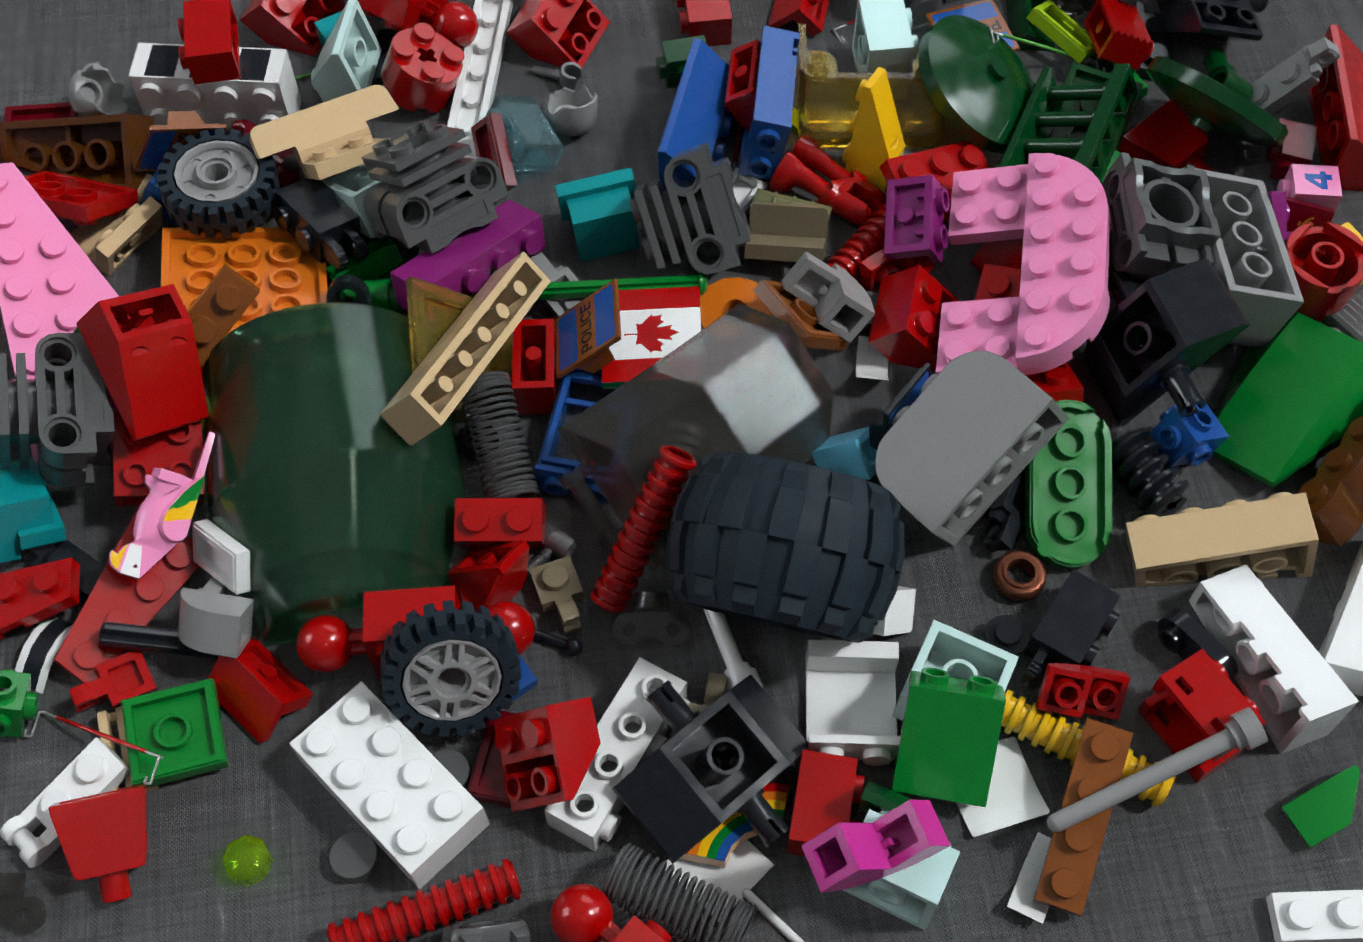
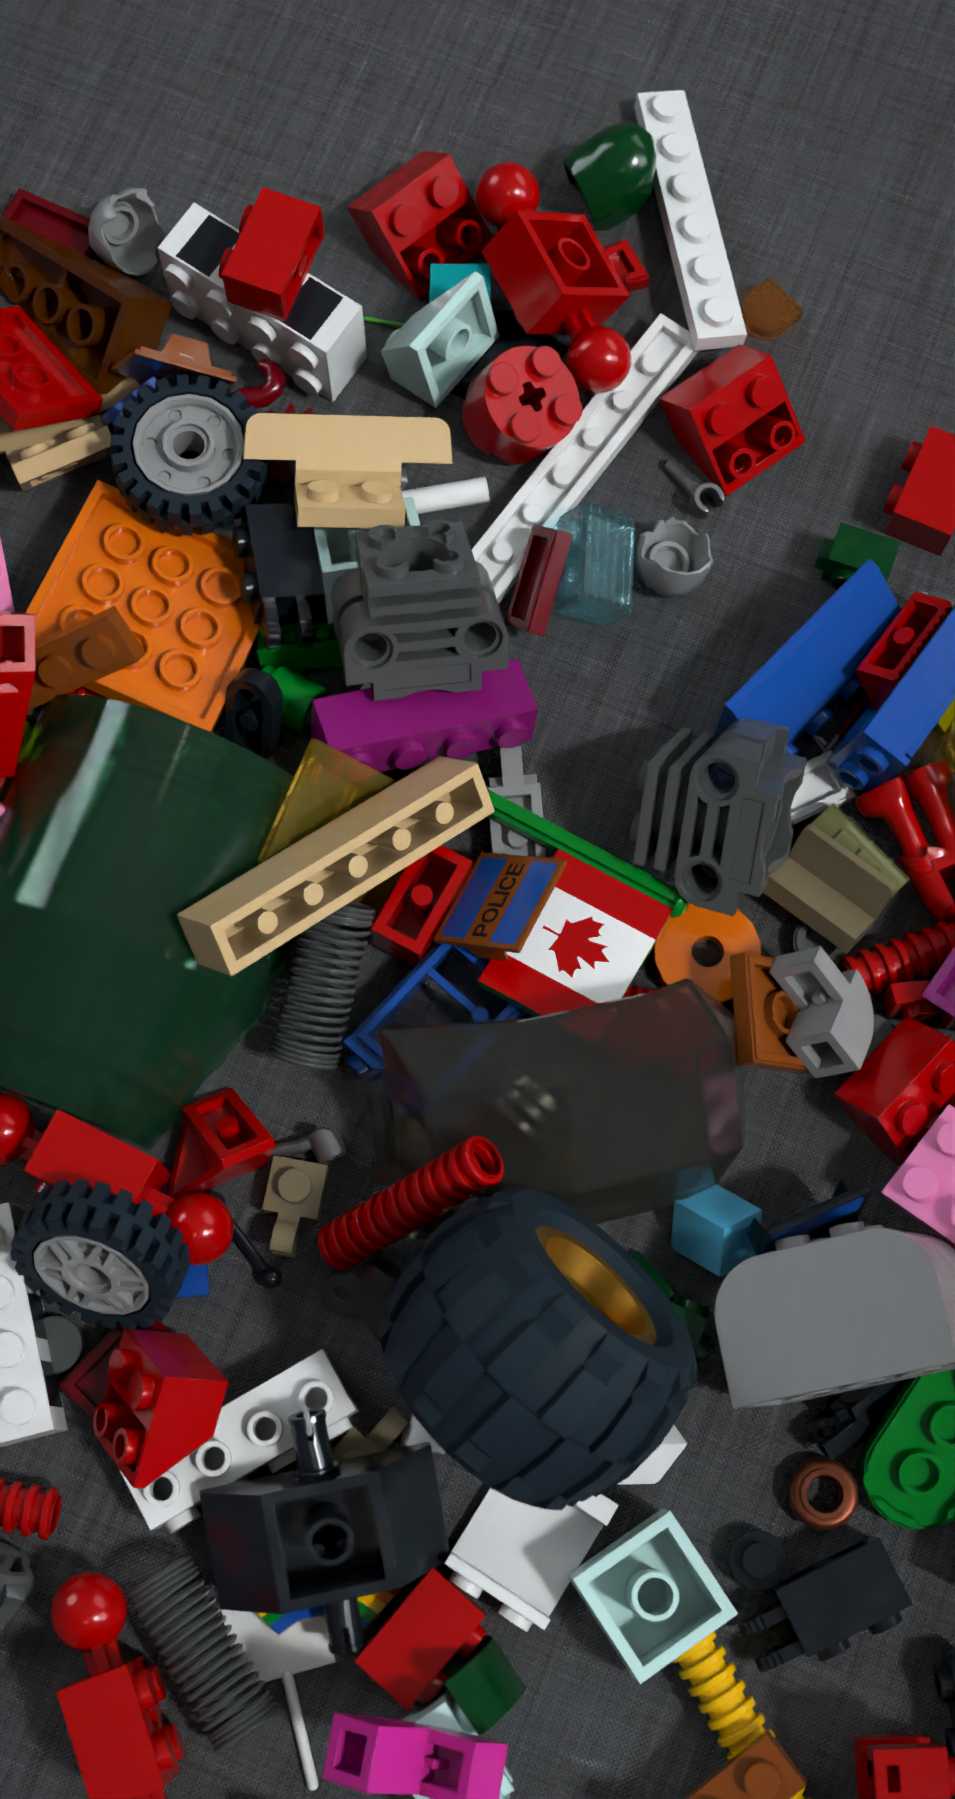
camera: 30 degrees right, 15 degrees up
red brick [454,498,546,548] -> none
teal plate [555,167,640,262] -> none
white sticker [856,336,889,380] -> none
green panel [892,667,1006,807] -> none
white sticker [956,736,1050,837] -> none
red slope [1036,663,1131,720] -> none

